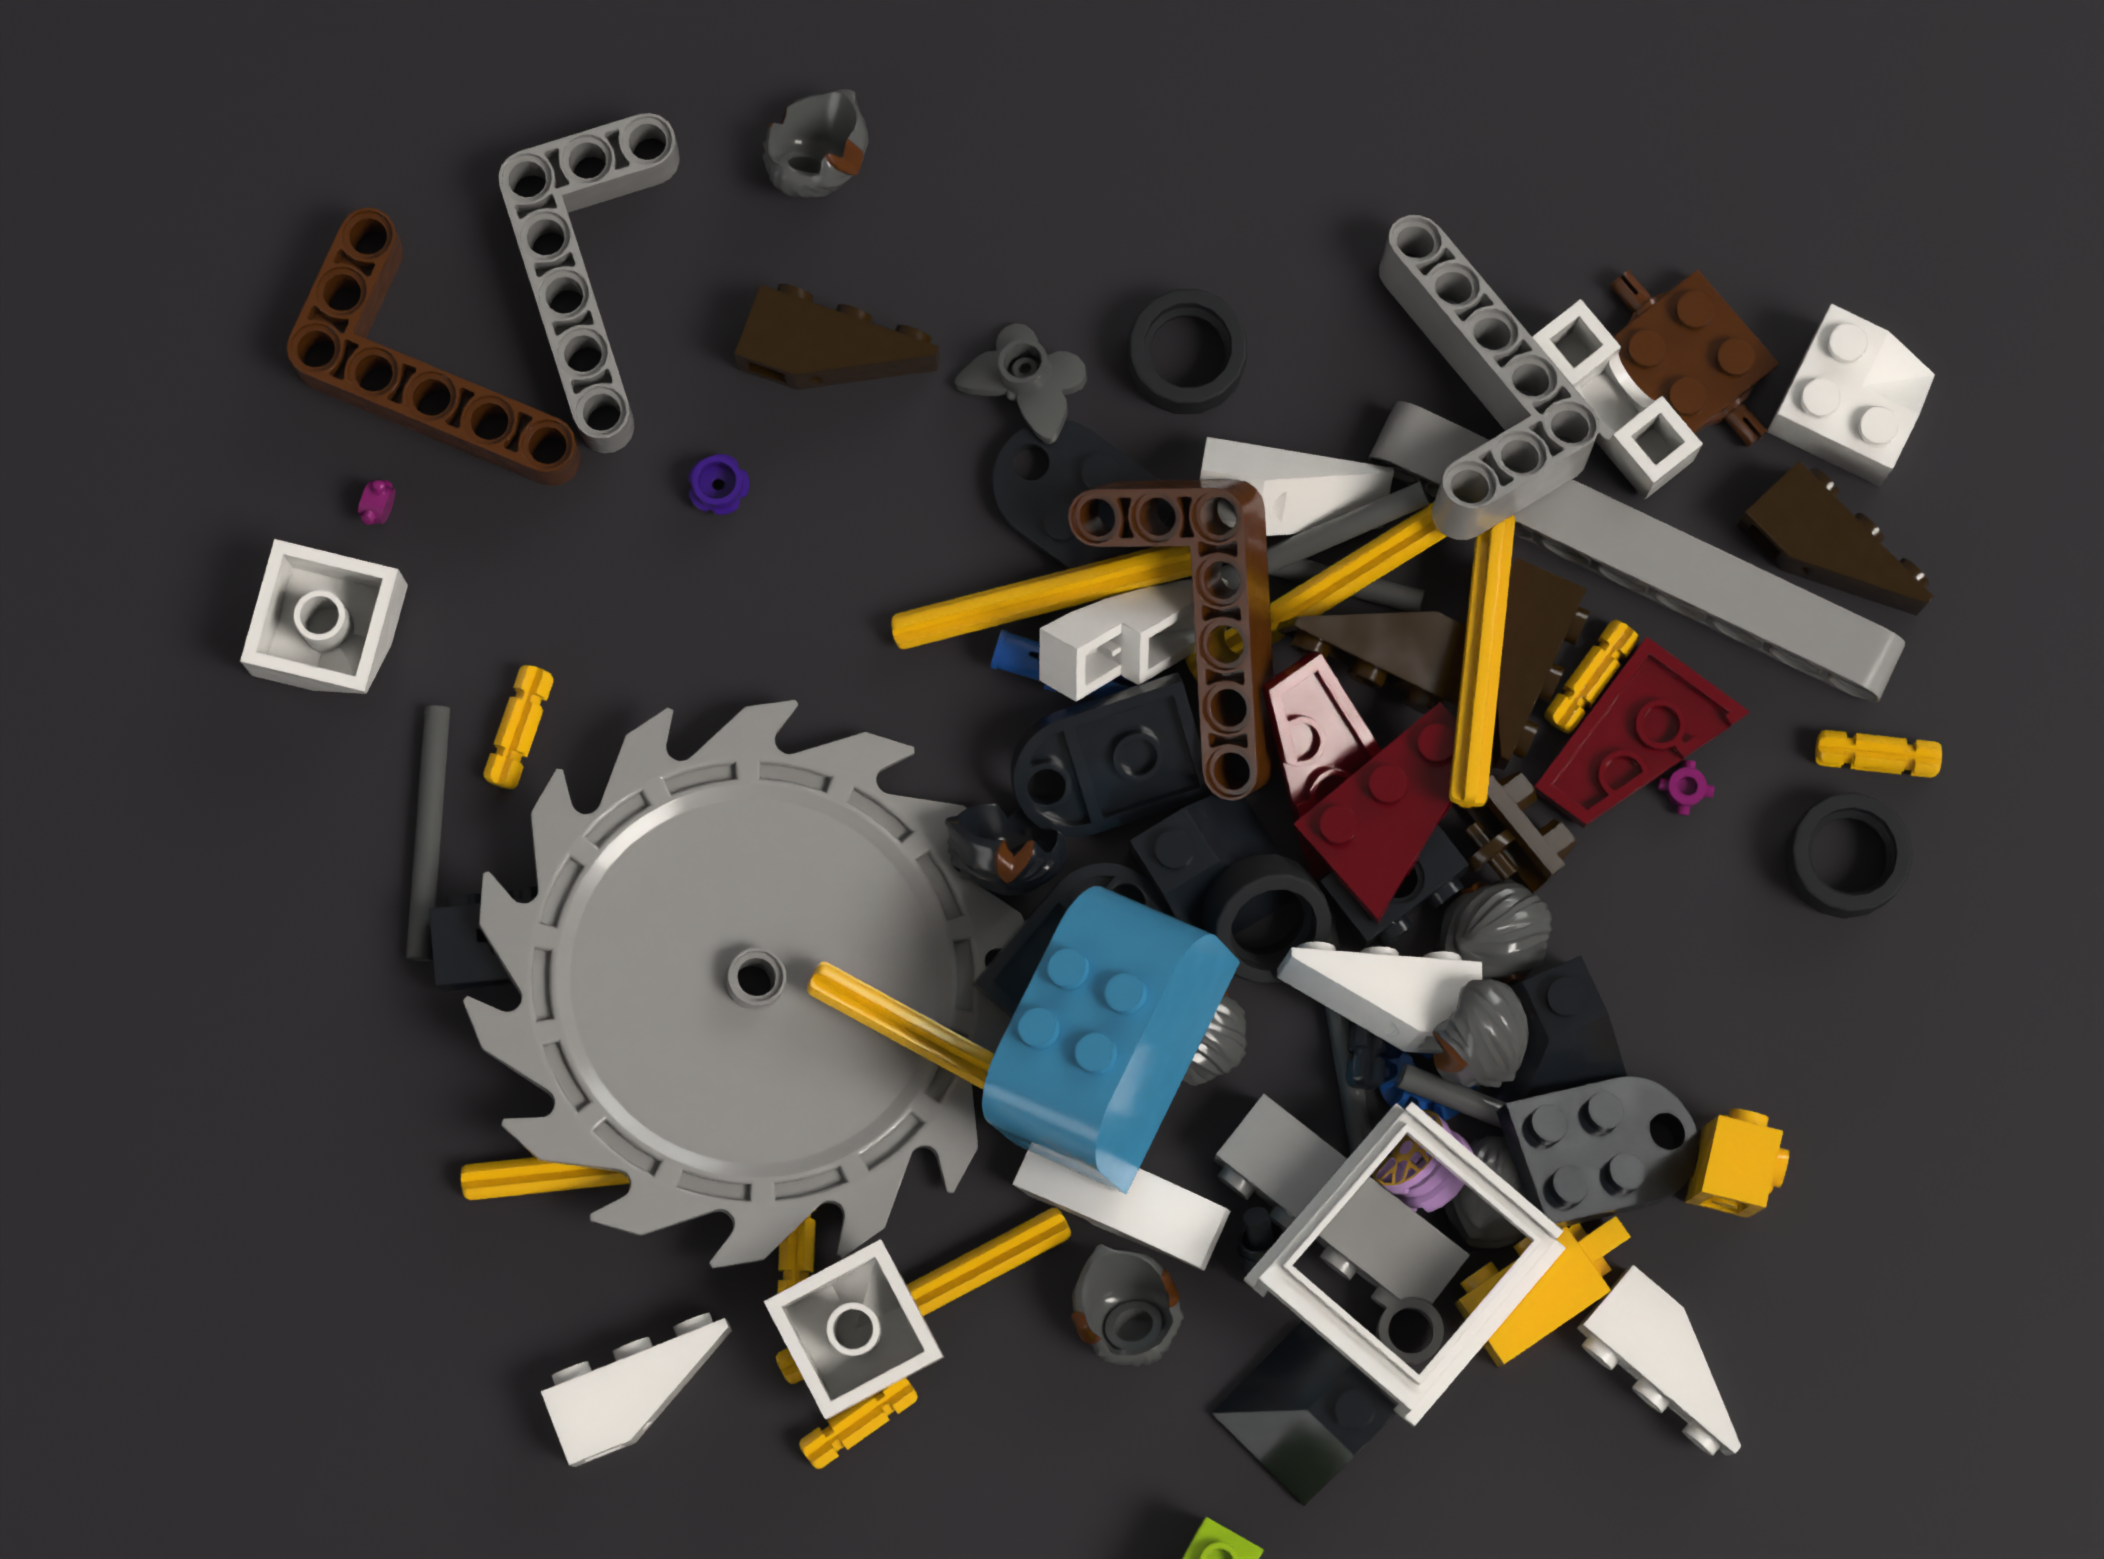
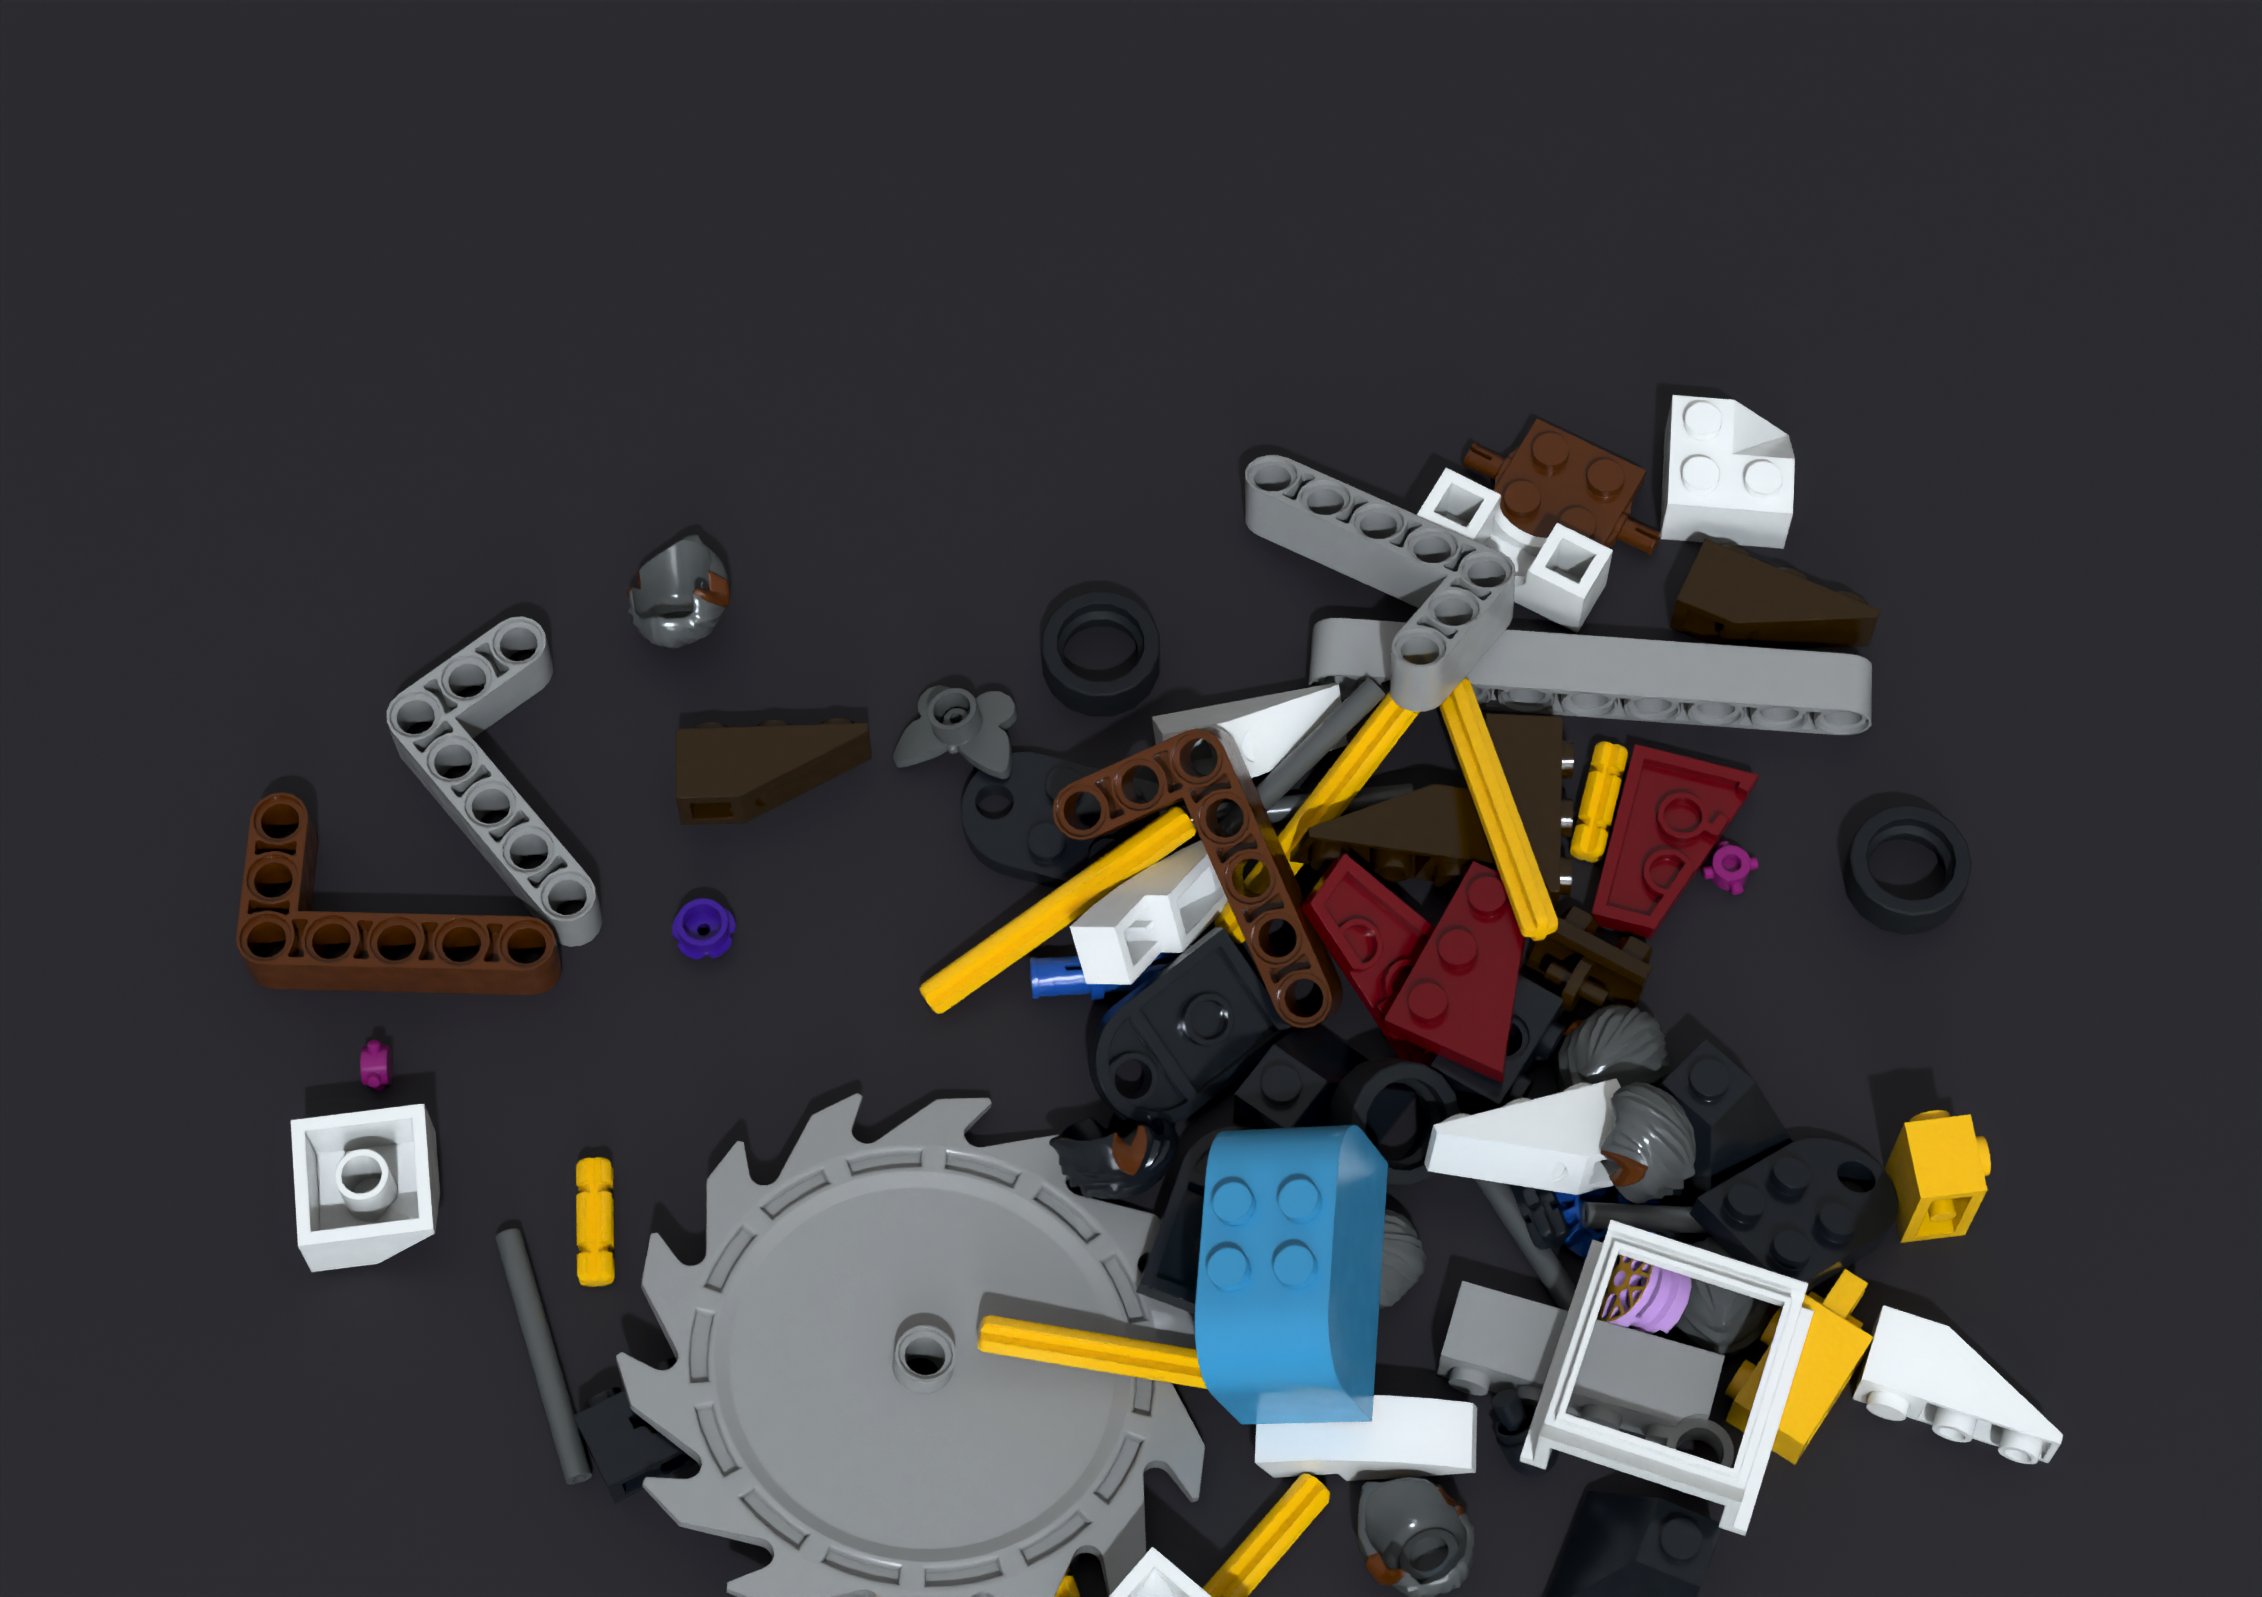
camera: 20 degrees left, 15 degrees down
yellow axle [1815,730,1942,778] -> none

